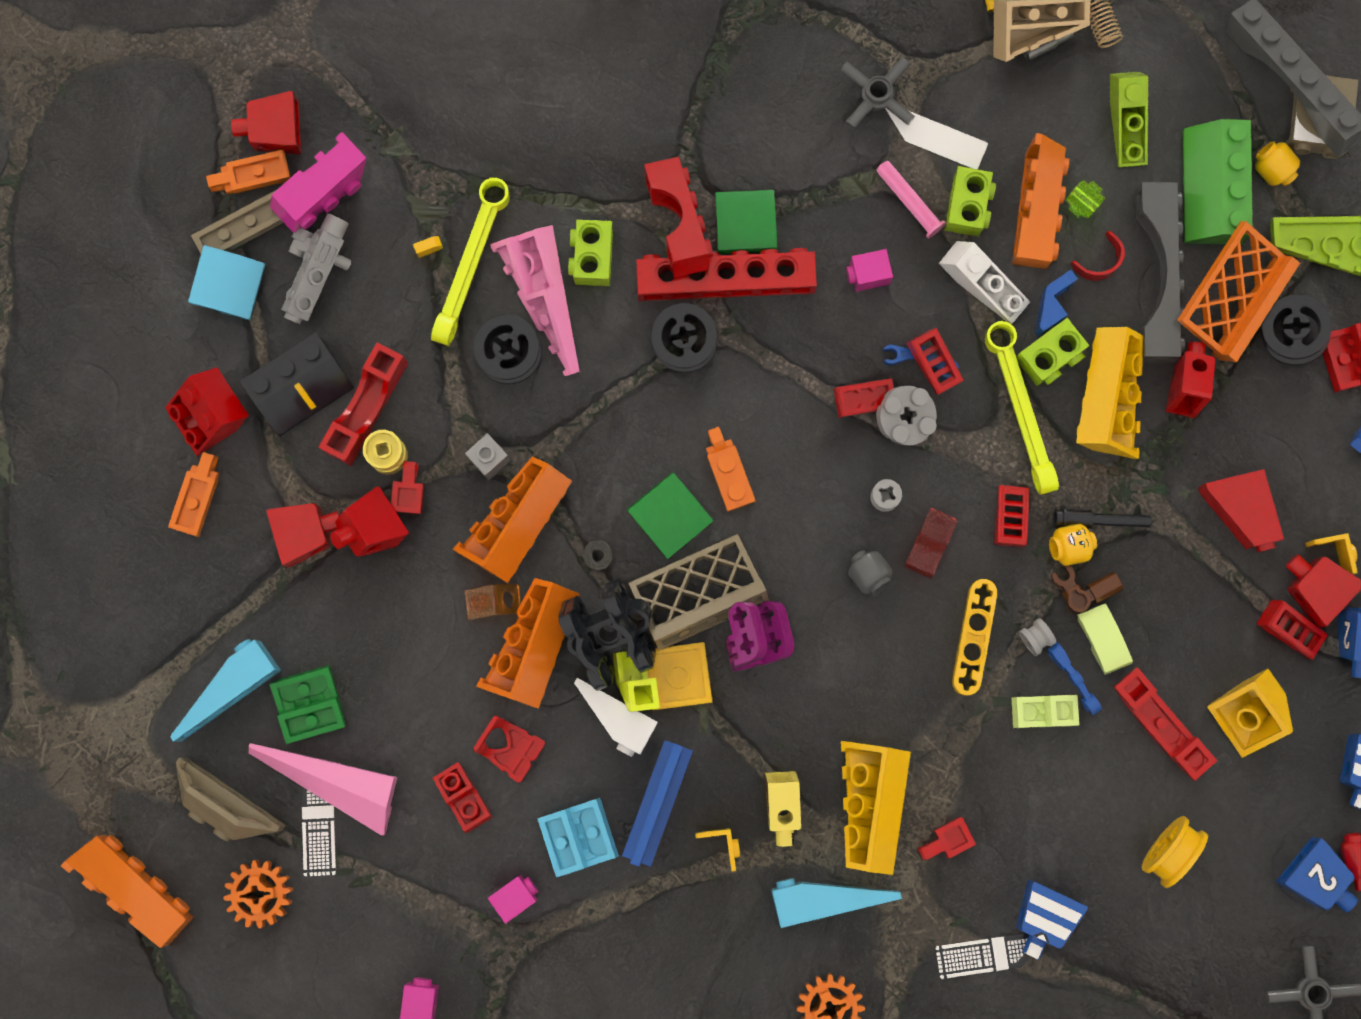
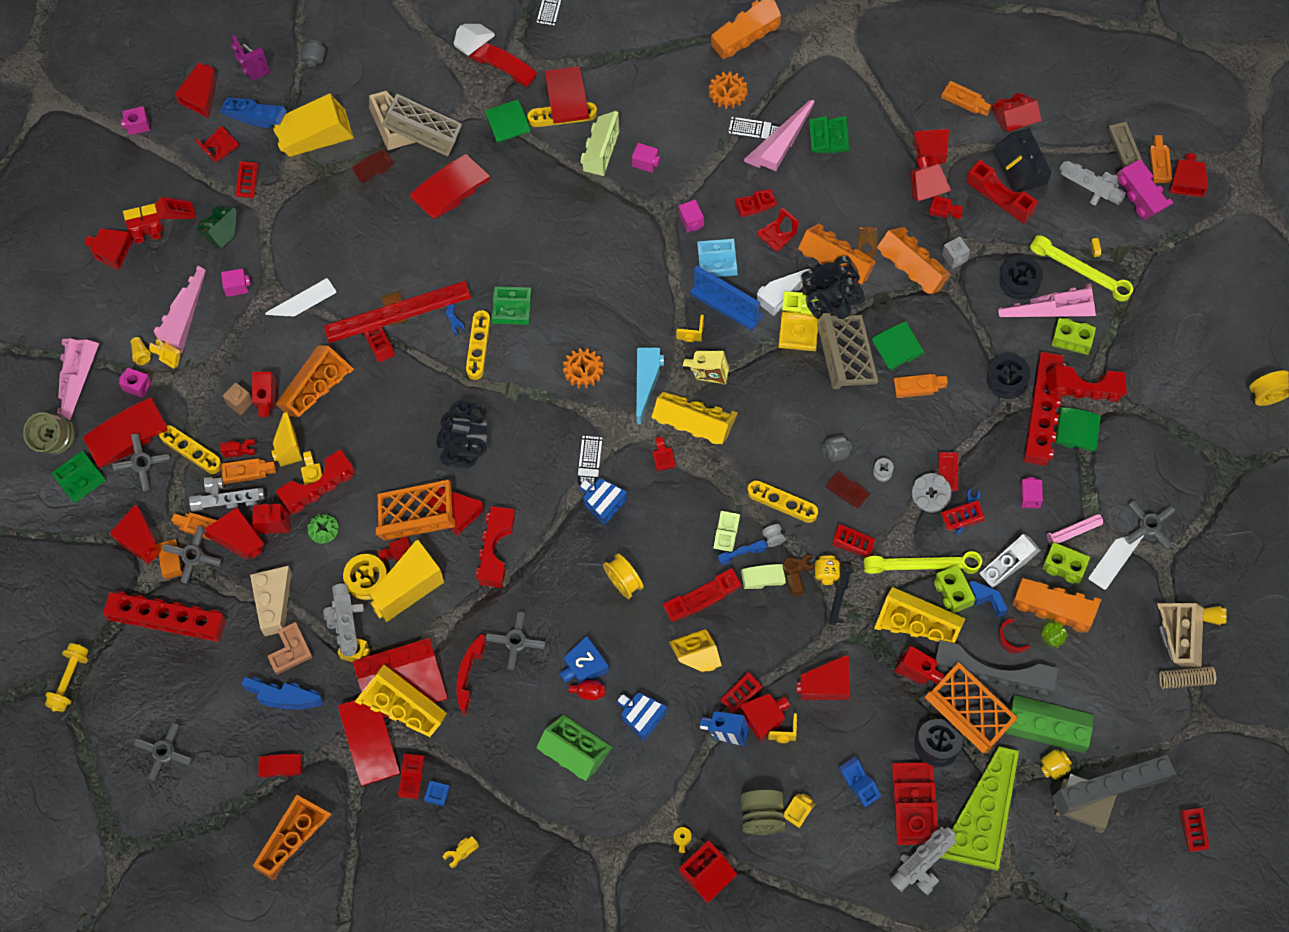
camera: 105 degrees right, 15 degrees down
medium azure slope [170,639,281,742] -> none
dark tan wedge [176,757,286,842] -> none
medium azure slope [188,245,266,321] -> none
light yellow wheel [363,430,408,475] -> none
magenta piece [725,601,794,671] -> none
lime slope [1110,72,1148,167] -> none

